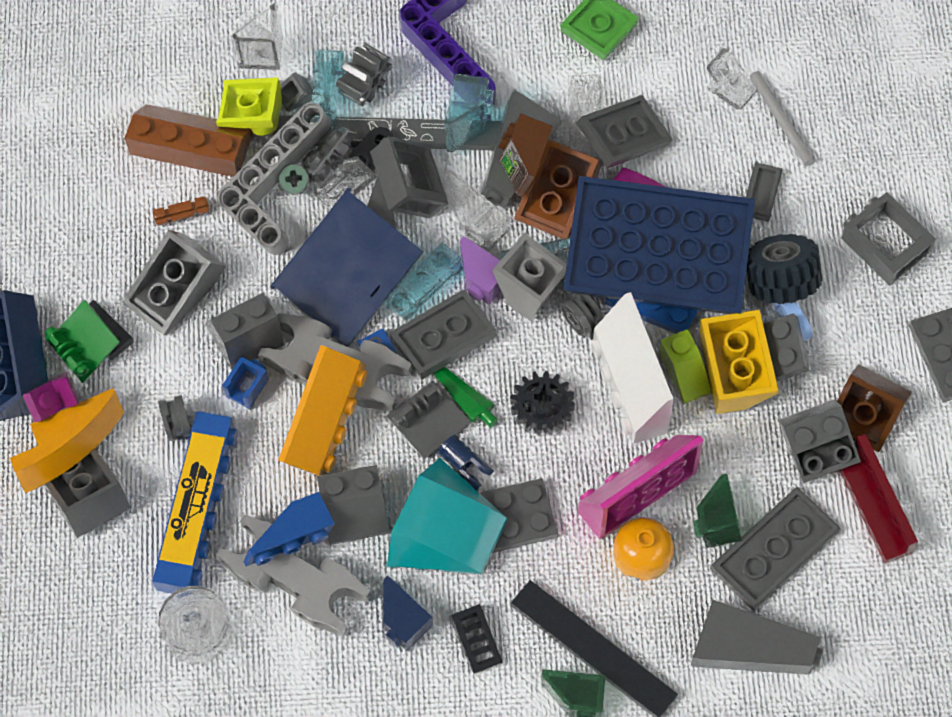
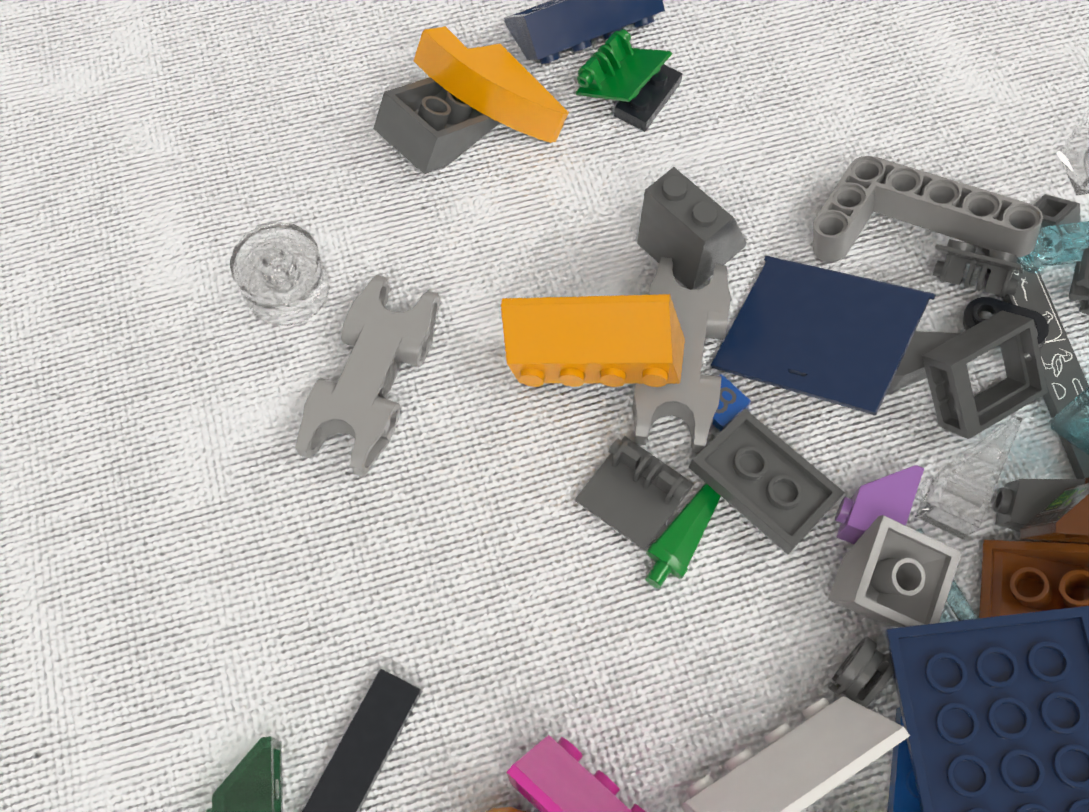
camera: 75 degrees right, 0 degrees up
magenta slope [22,371,81,422] -> none
dark grey slope [122,230,226,335] -> none
dark orange slope [125,104,253,177] -> none
brick [152,411,238,597] -> none
dark orange axle [153,196,210,226] -> none
dark grey wheel [158,395,191,441] -> none
neon yellow slope [216,77,282,136] -> none
blue window [222,357,269,410] -> none
blue slope [243,492,335,567] -> none
sand green bush [279,164,308,195] -> none
clear slope [314,156,377,210] -> none
dark grey slope [317,465,390,545] -> none
dark blue slope [383,575,433,651] -> none
teal wedge [386,458,508,575] -> none
clear light blue leg [388,242,463,320] -> none
dark blue hinge [437,434,494,491] -> none
black slope [449,604,503,674] -> none
dark grey plate [479,478,558,553] -> none
black gear [510,371,575,436] -> none

